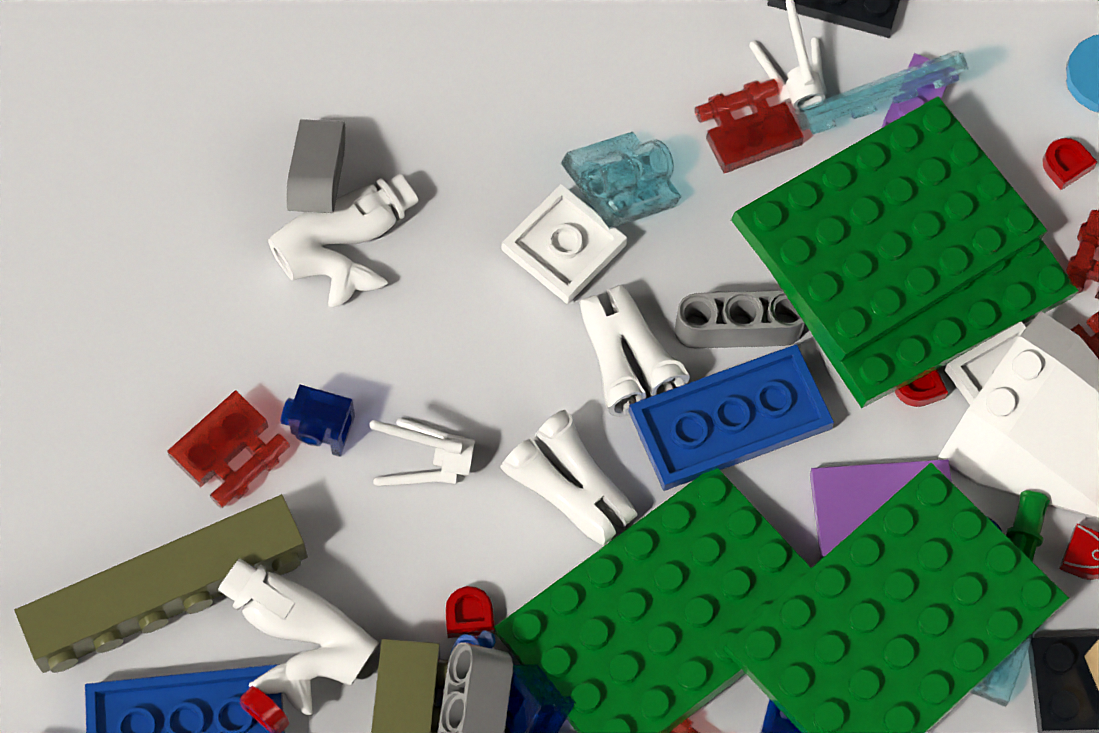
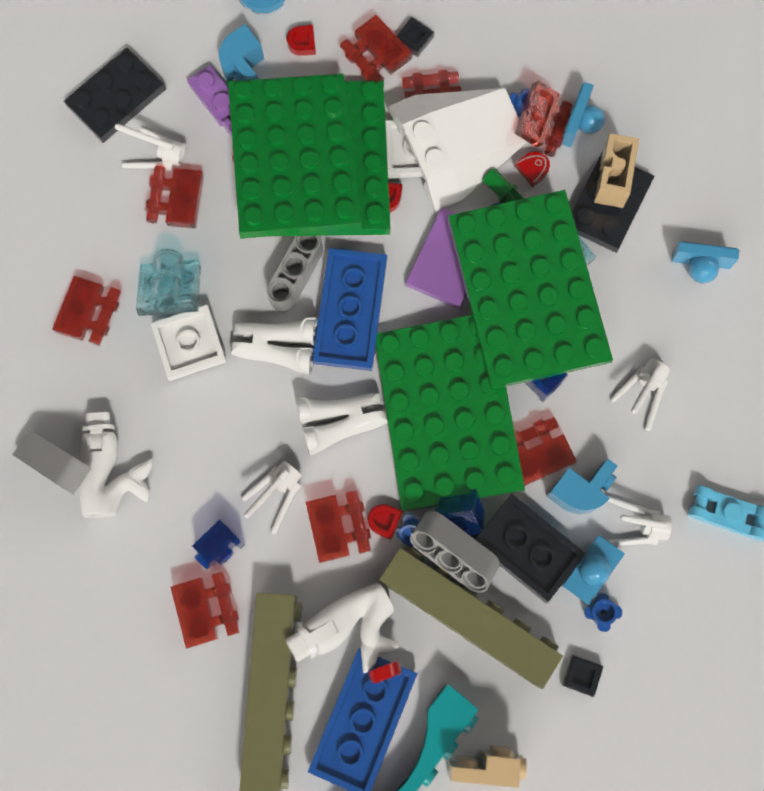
camera: 55 degrees left, 10 degrees up
clear light blue plate [793,50,969,134] -> none
none -> clear red plate [52,276,121,346]
none -> dark azure brick [219,24,264,83]
none -> clear red plate [306,490,372,564]

